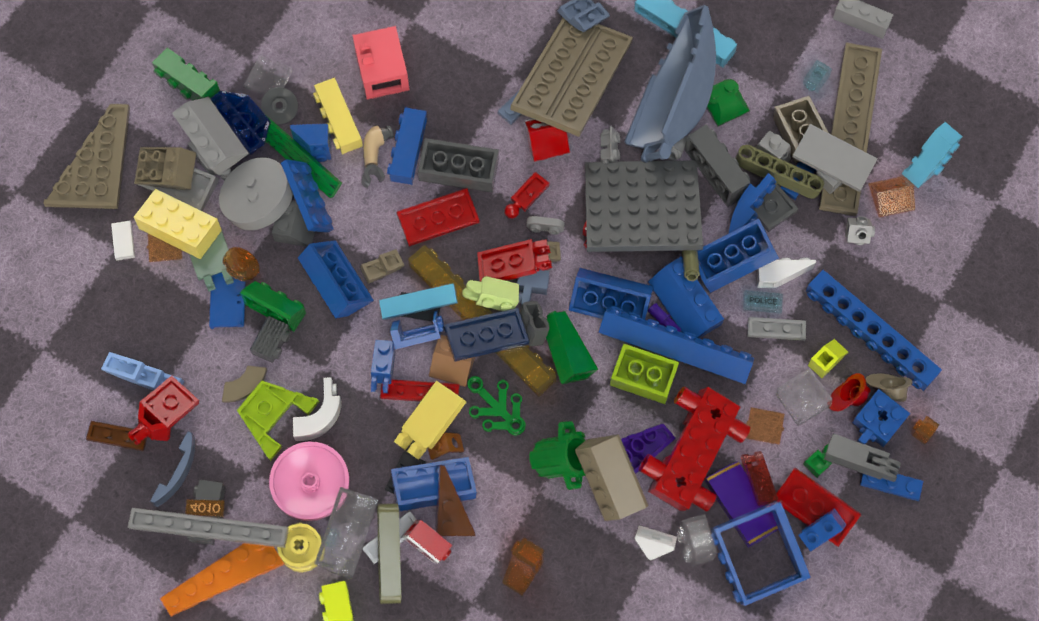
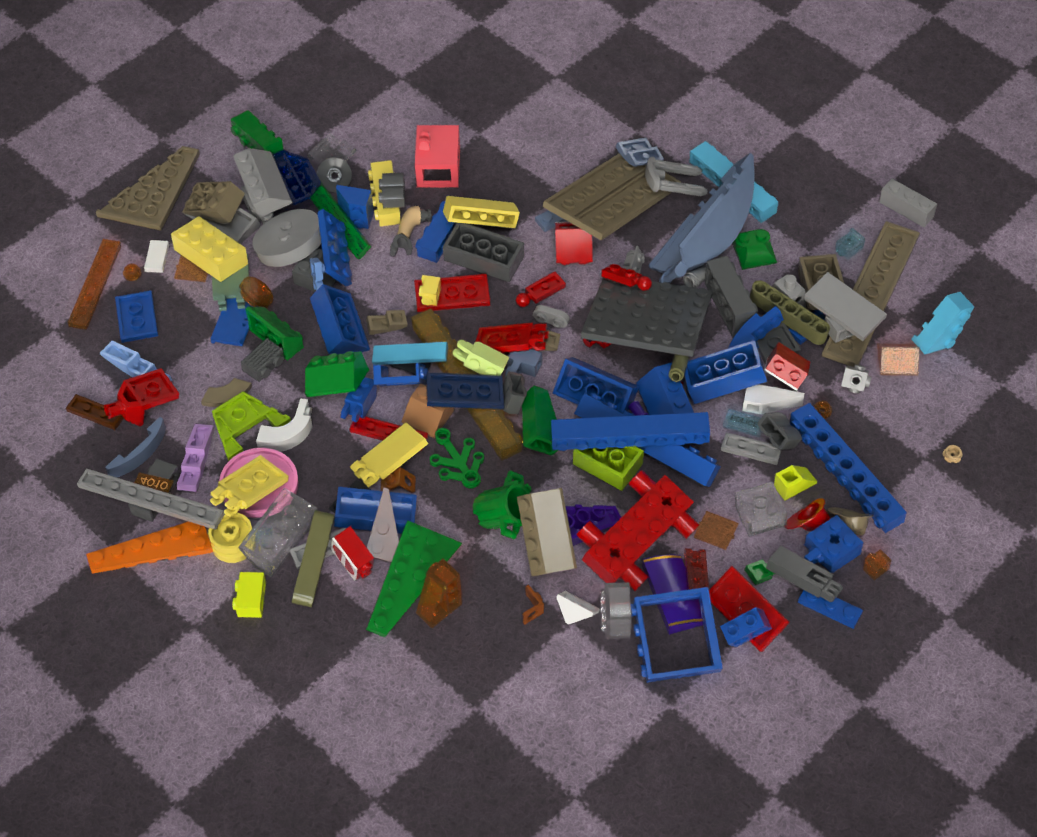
camera: 15 degrees right, 15 degrees down
none -> clear orange plate [67,239,121,330]
none -> blue tile [115,290,158,343]
none -> clear orange plate [123,264,142,281]
none -> lavender slope [177,424,214,492]
none -> light yellow tile [210,455,289,517]
none -> green slope [305,351,369,397]
none -> medium blue plate [310,258,325,291]
none -> green wing [366,520,462,637]
none -> dark grey brick [379,172,405,208]
none -> light yellow brick [419,275,441,306]
none -> light yellow brick [443,196,520,228]
none -> dark orange bracket [522,585,544,625]
none -> blue brick [551,412,710,451]
none -> red plate [601,264,652,291]
none -> light grey piece [645,156,708,196]
none -> dark grey brick [758,412,802,450]
none -> piece [764,342,810,391]
none -> clear orange plate [813,401,832,419]
none -> tan plate [943,445,962,463]

